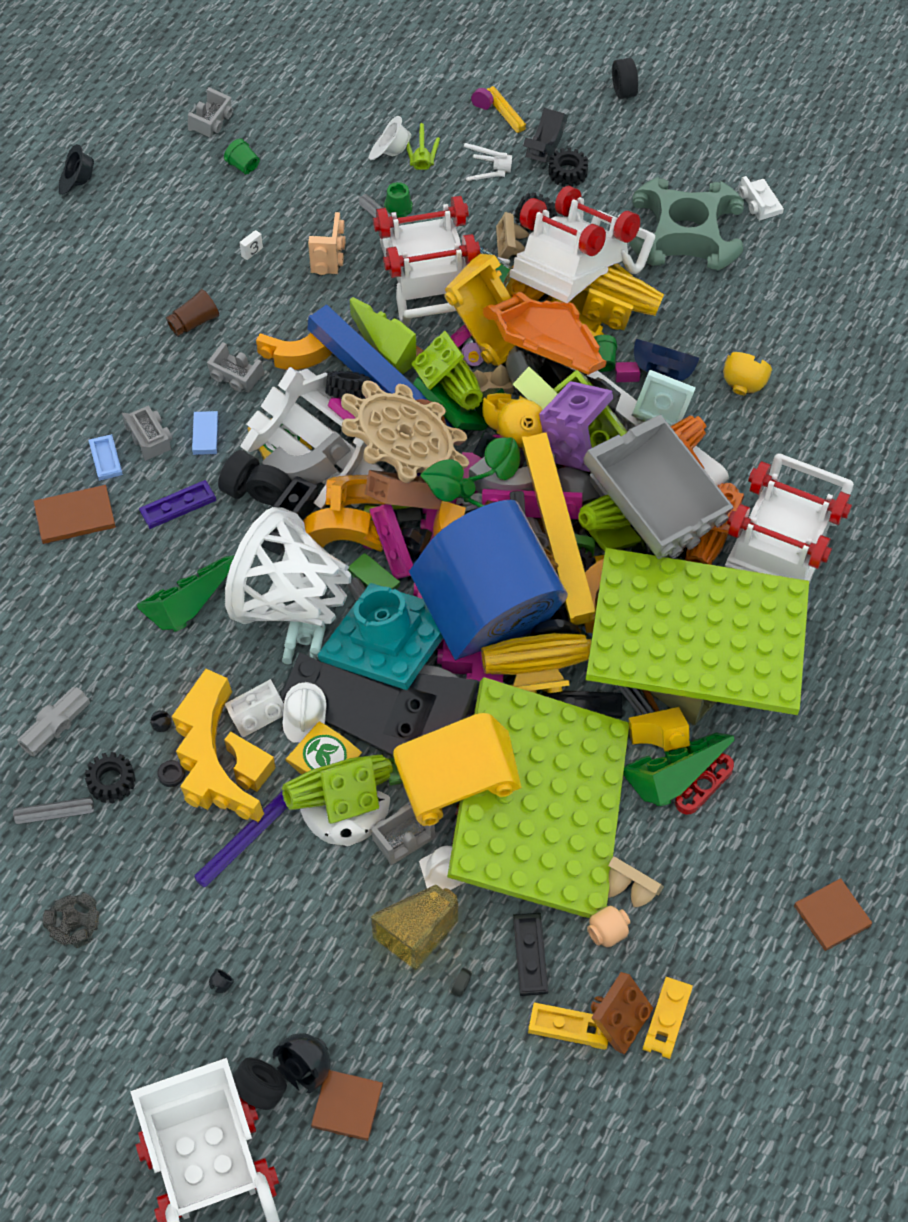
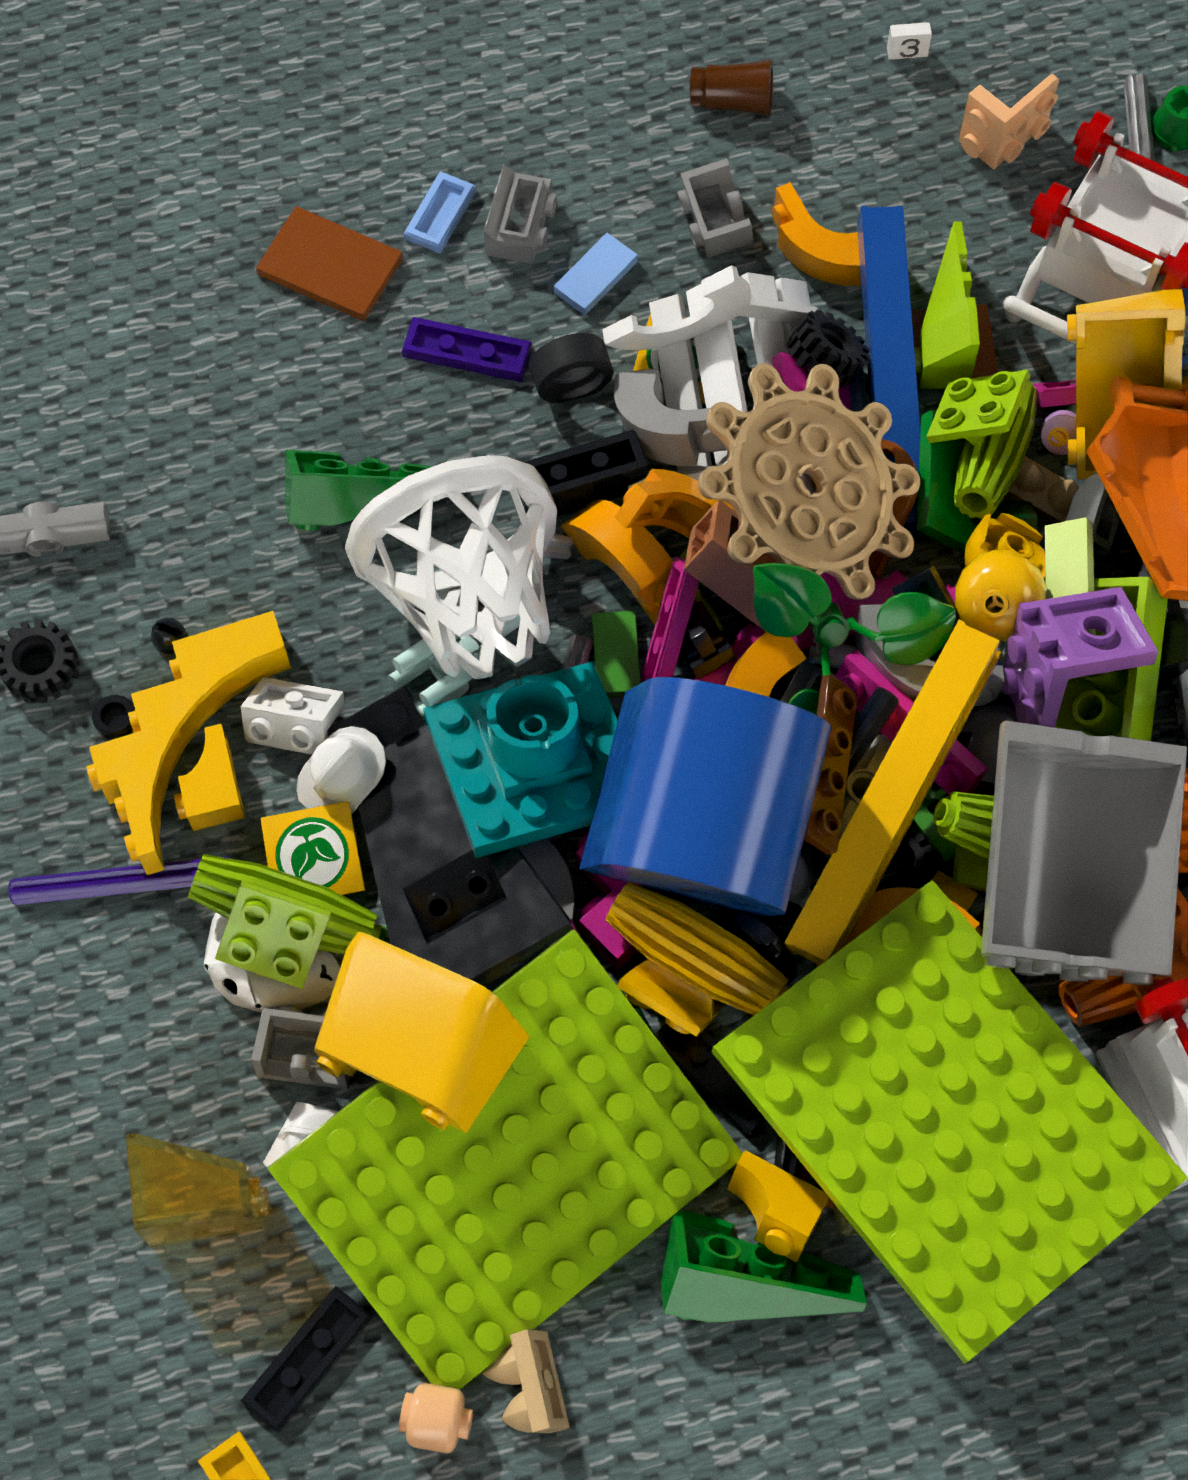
camera: 45 degrees right, 10 degrees up
black tyre [246,465,292,506] -> none
pearl dark grey tile [451,967,473,997] -> none
red beam [675,753,734,814] -> none

